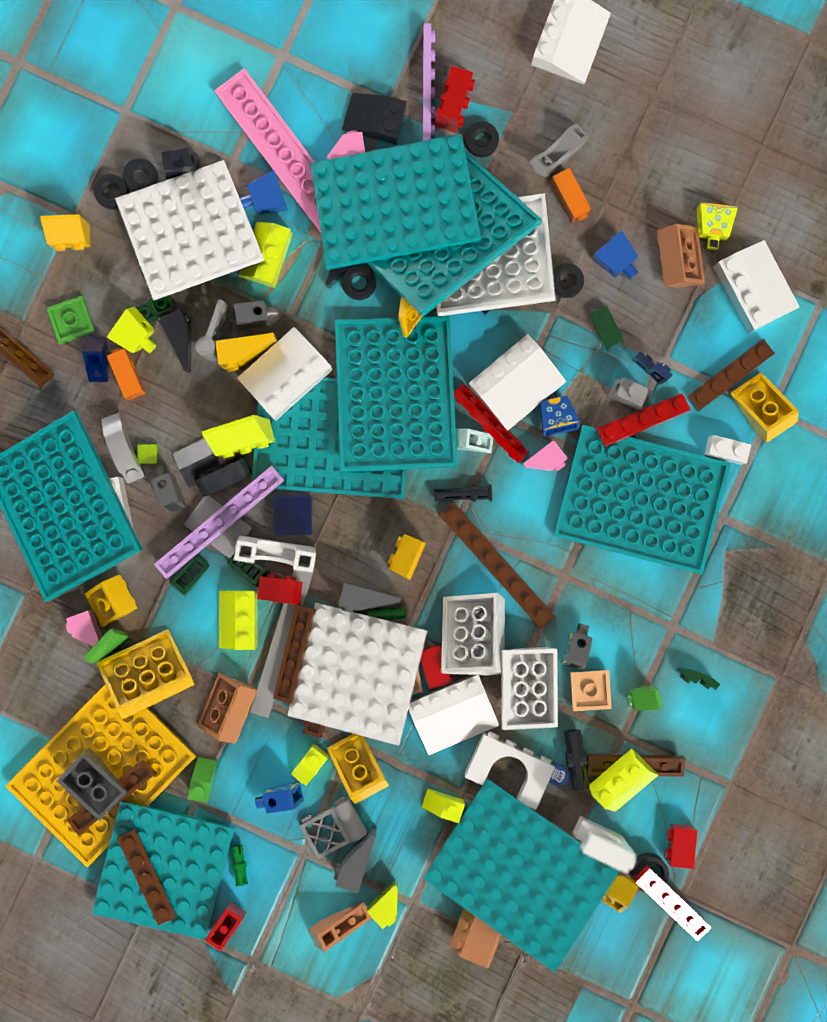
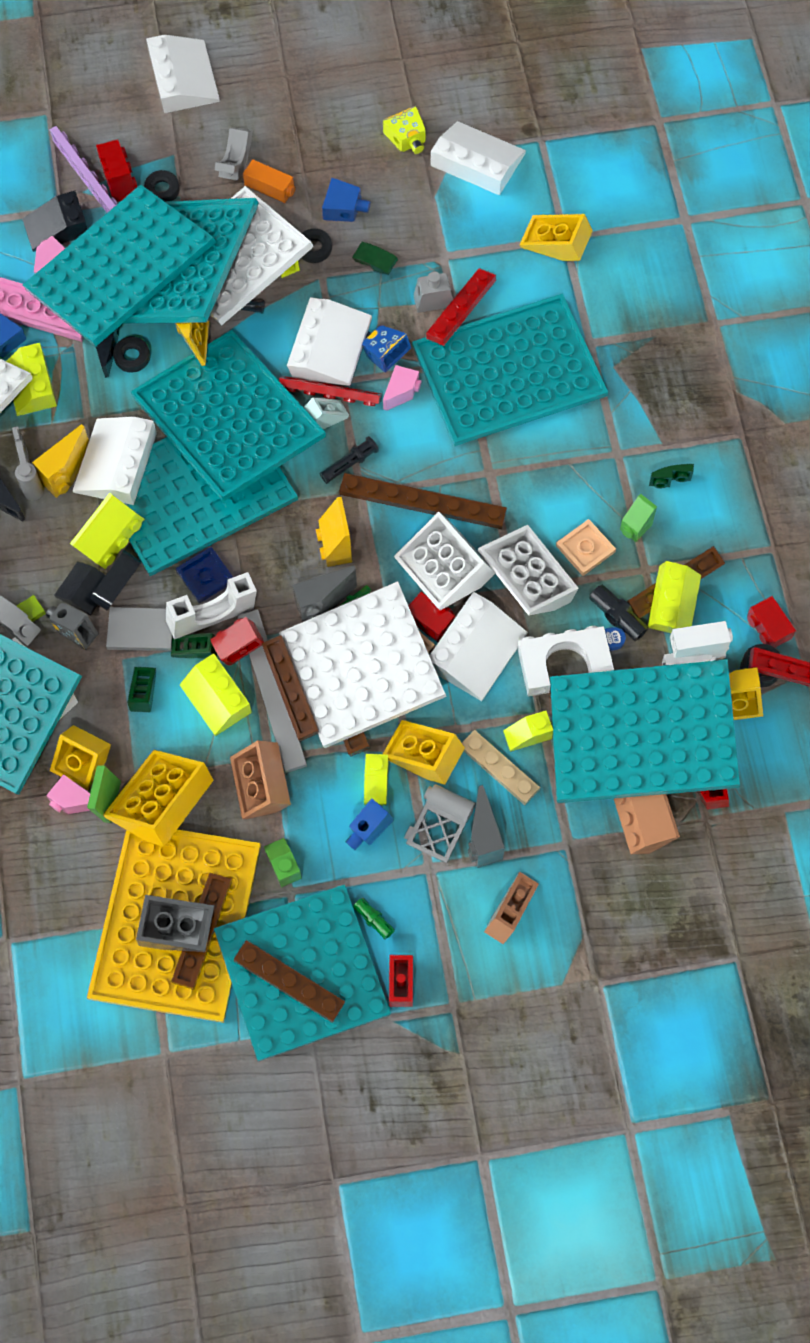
camera: 35 degrees left, 20 degrees down
lavender plate [154,465,285,579] -> none
dark grey torso [233,301,278,331] -> none
neon yellow slope [367,880,398,929] -> none
dark grey torso [561,623,592,670] -> none
dark blue plate [632,352,673,385] -> none
nougat slope [657,224,705,288] -> none
reddish brown plate [686,338,775,412] -> none
white brick [704,435,751,465] -> none
none -> tan plate [462,730,540,805]

